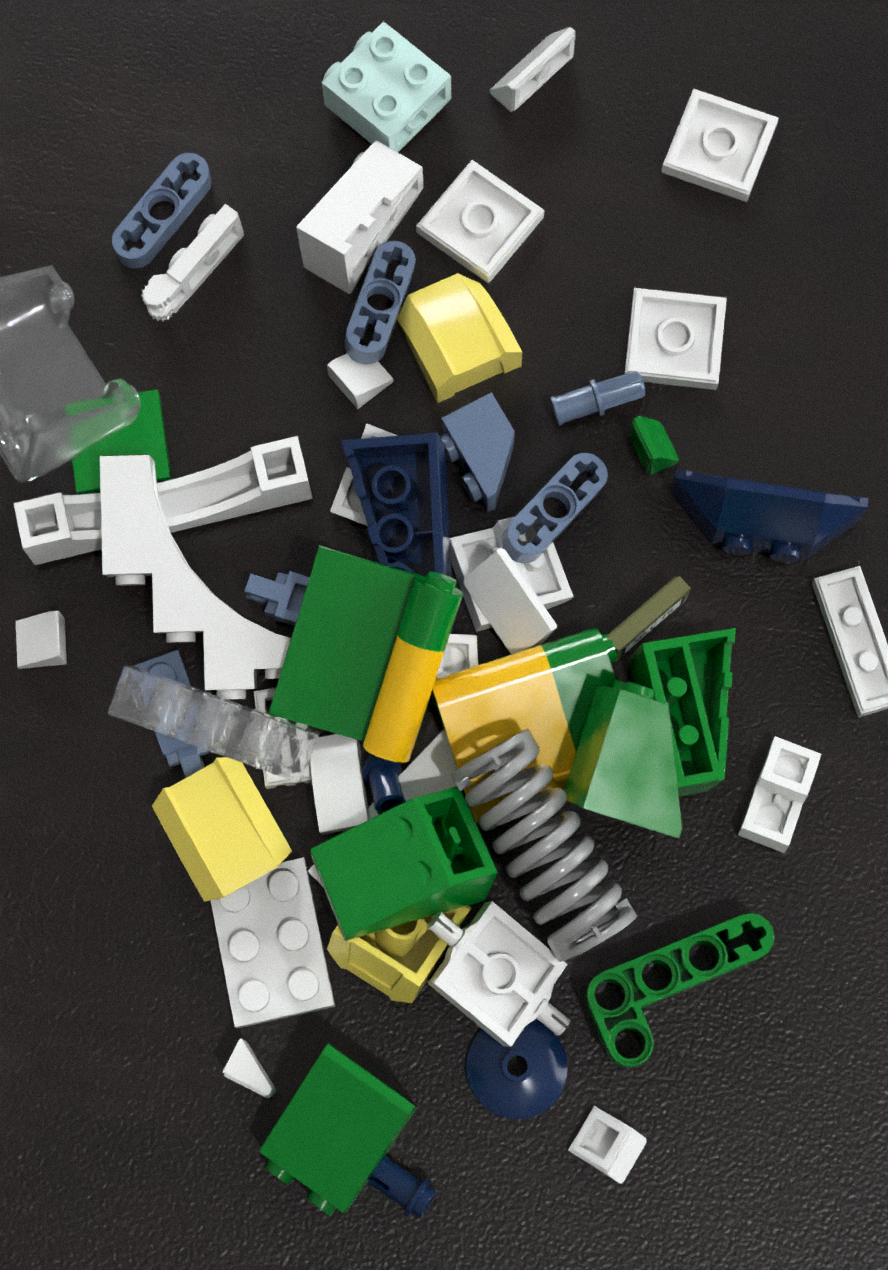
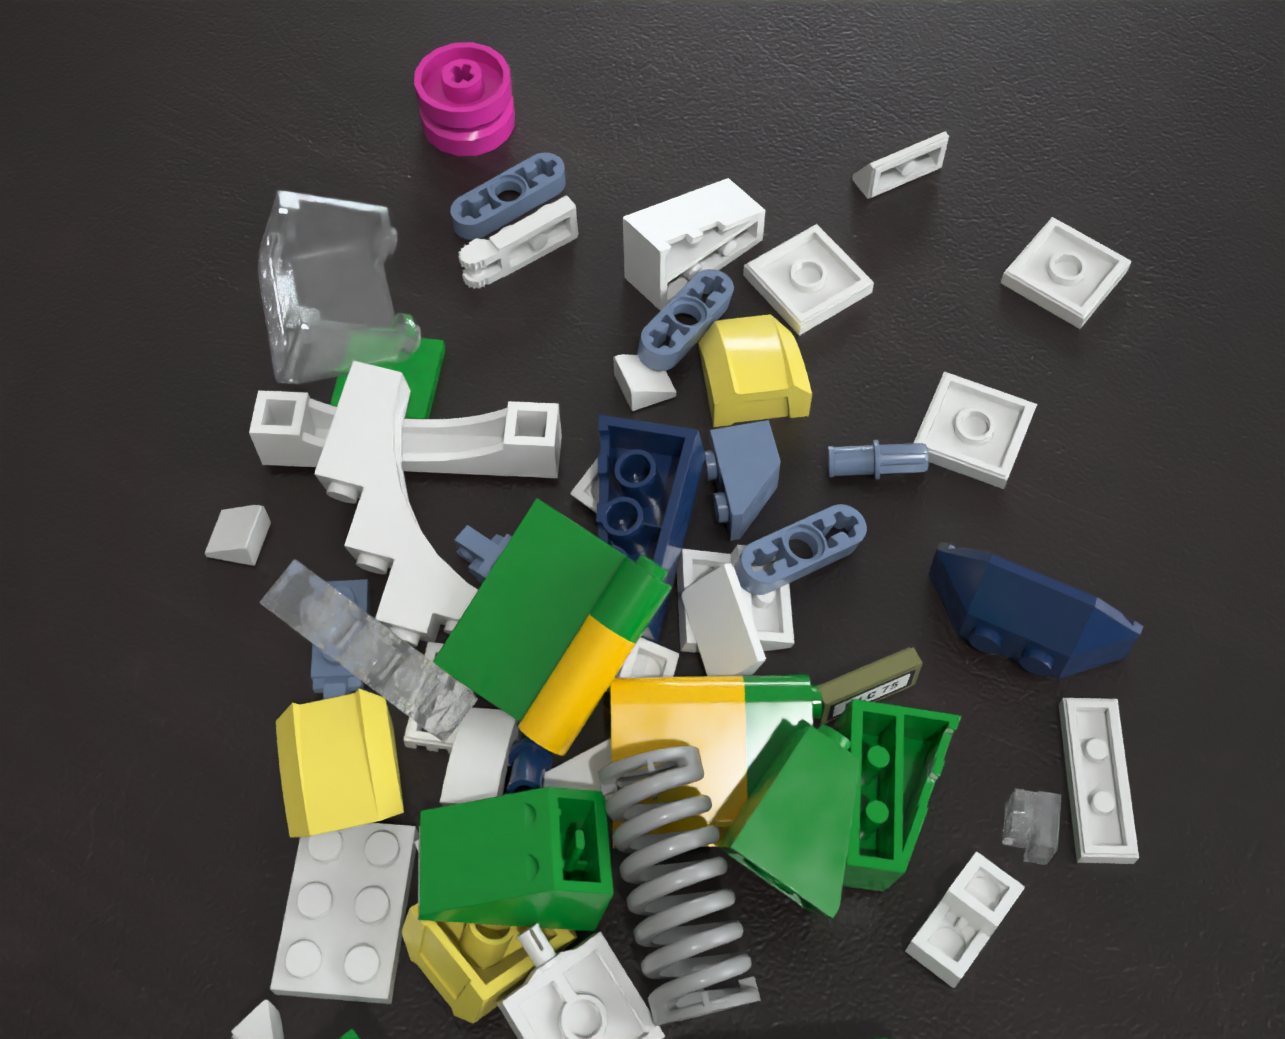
camera: 15 degrees right, 15 degrees down
light aqua brick [322,21,451,152] -> none
green slope [629,416,679,475] -> none
none -> dark pink wheel [414,42,515,156]
none -> clear piece [1002,788,1061,865]

